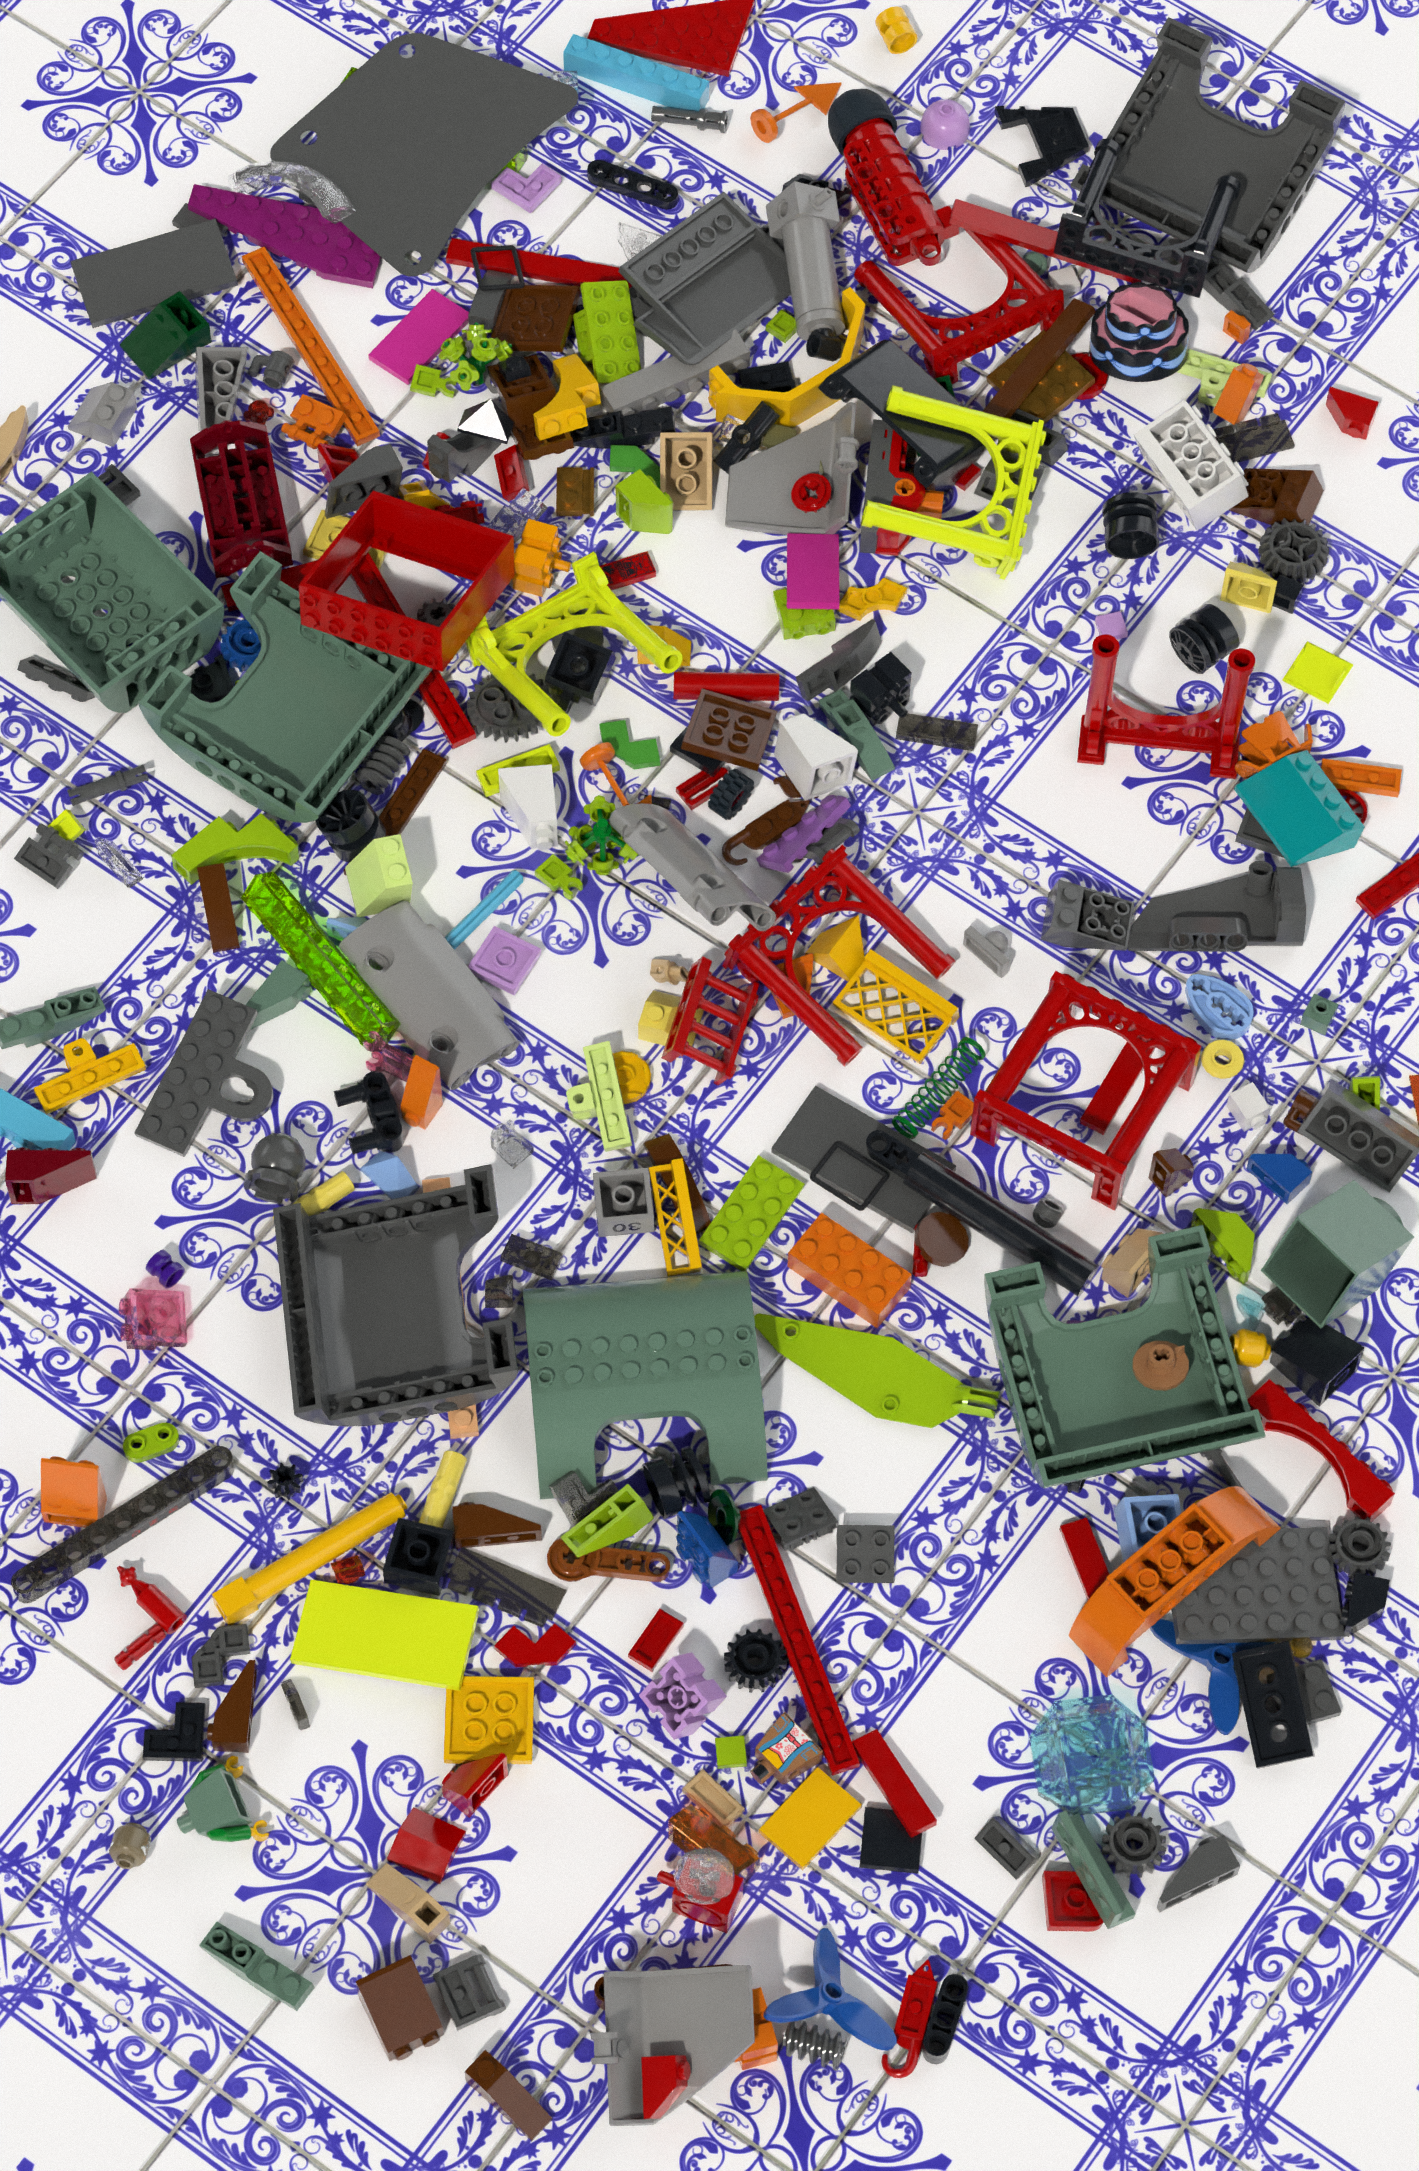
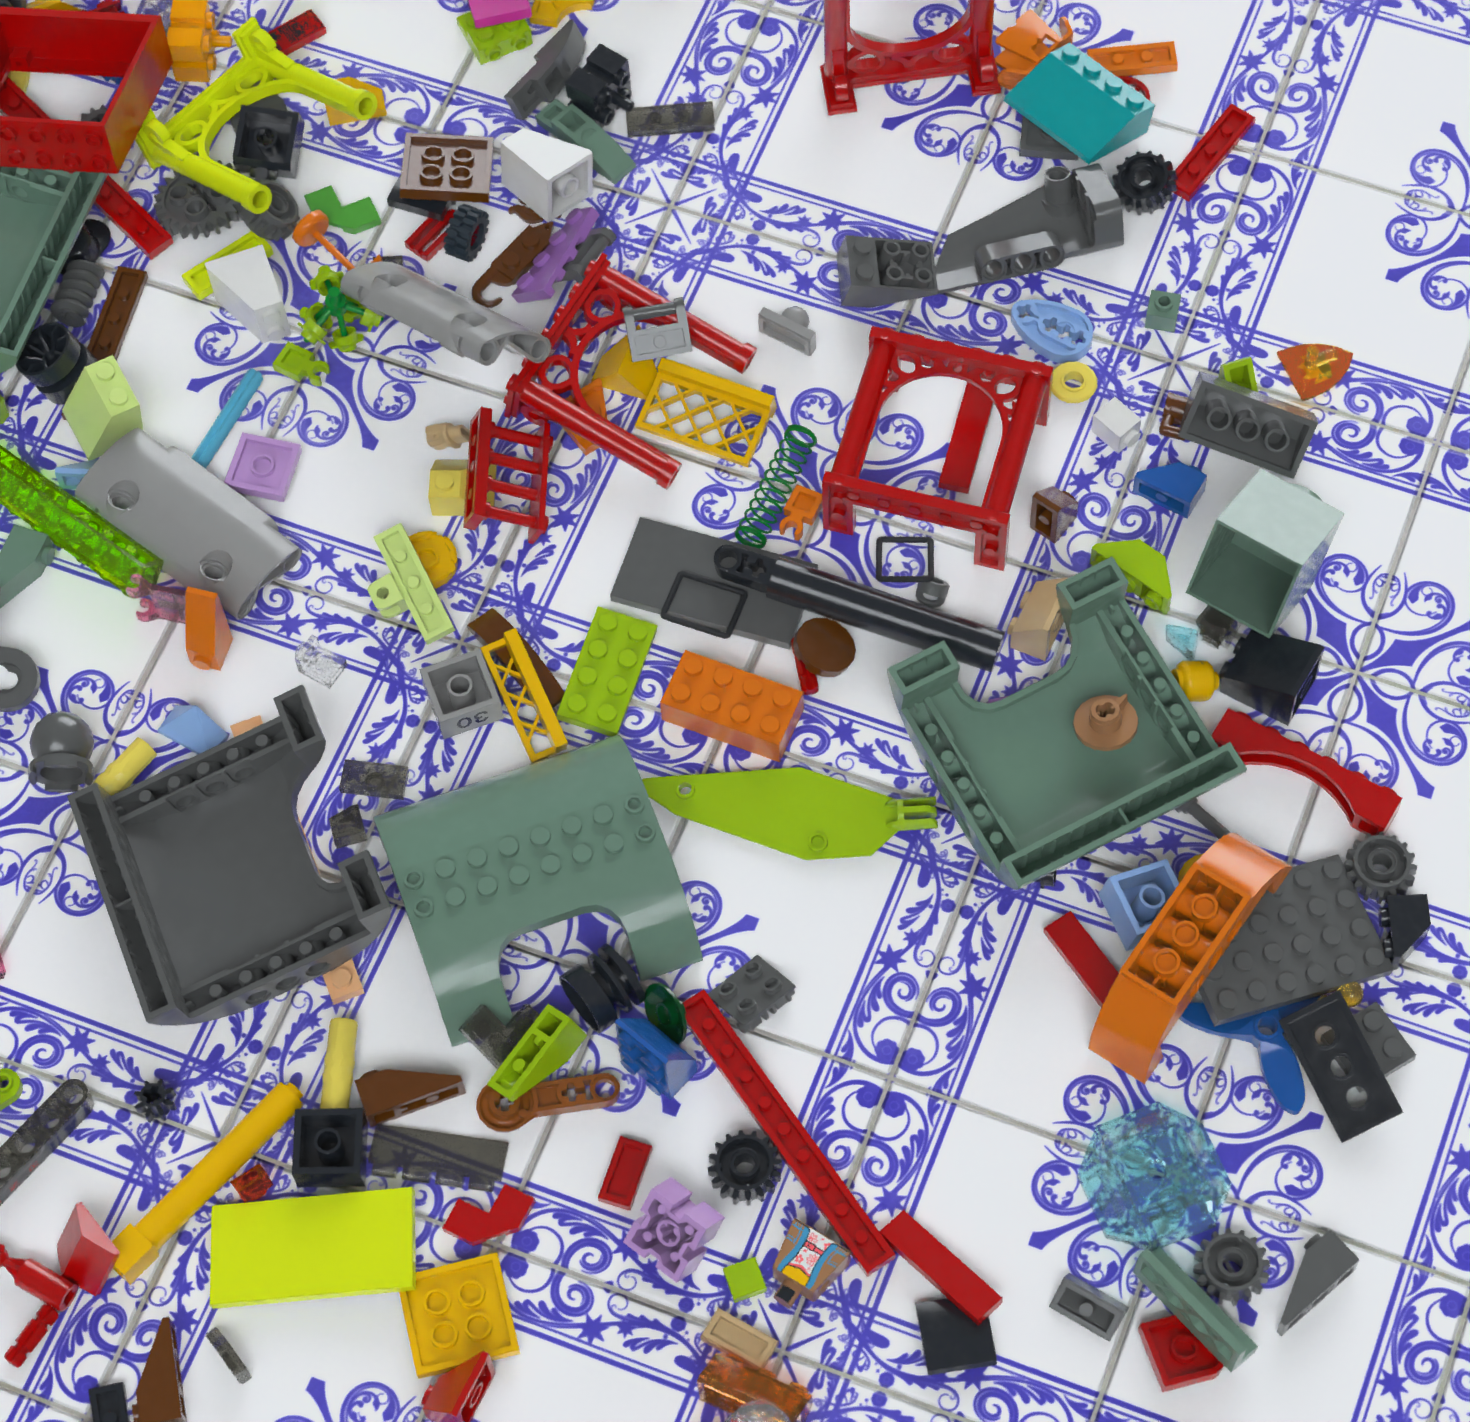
camera: 10 degrees left, 0 degrees up
dark grey tile [192,1623,250,1688] -> none
black piece [333,1071,404,1155] -> none
red brick [673,671,779,701] -> none
yellow tile [759,1767,862,1871] -> none
dark grey hinge [836,1525,895,1583] -> none
none -> red slope [56,1202,120,1296]
none -> dark grey gear [239,179,300,241]
none -> plate [622,297,693,362]
none -> black piece [876,536,934,582]
none -> black gear [1112,151,1178,215]

